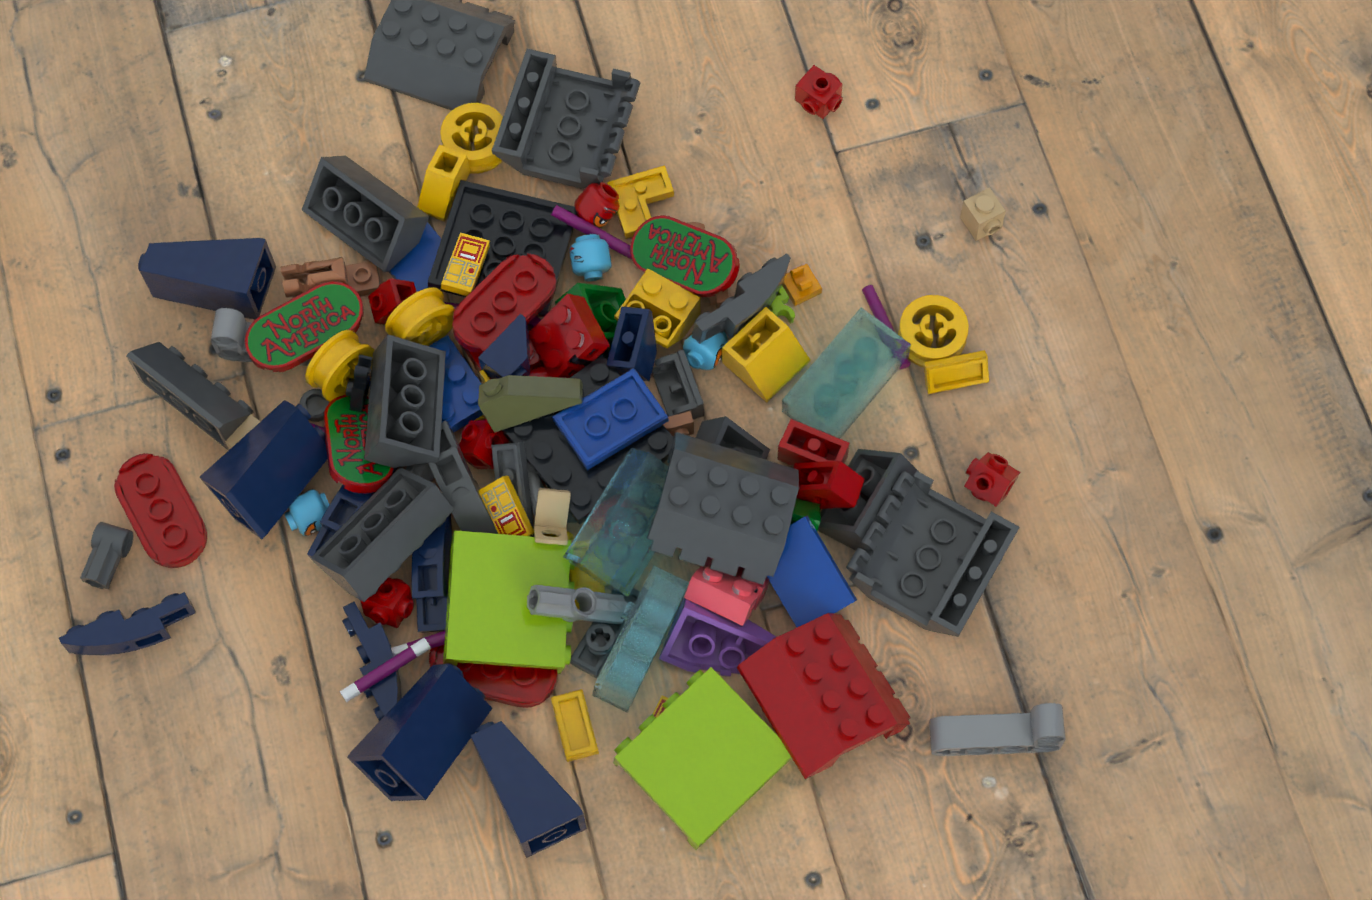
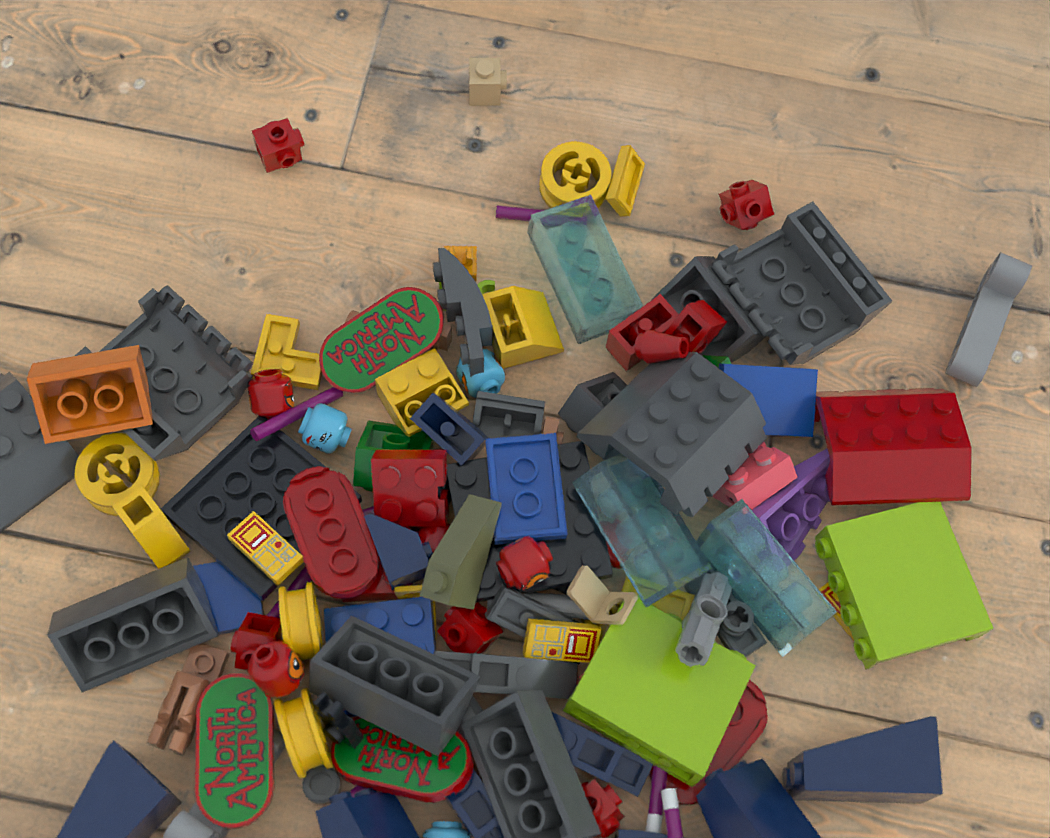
camera: 70 degrees left, 0 degrees up
yellow tile [551,689,599,762] -> none
none -> orange slope [26,345,153,444]
none -> red head [248,641,304,697]
none -> red head [496,536,553,591]
none -> red cone [635,329,689,364]

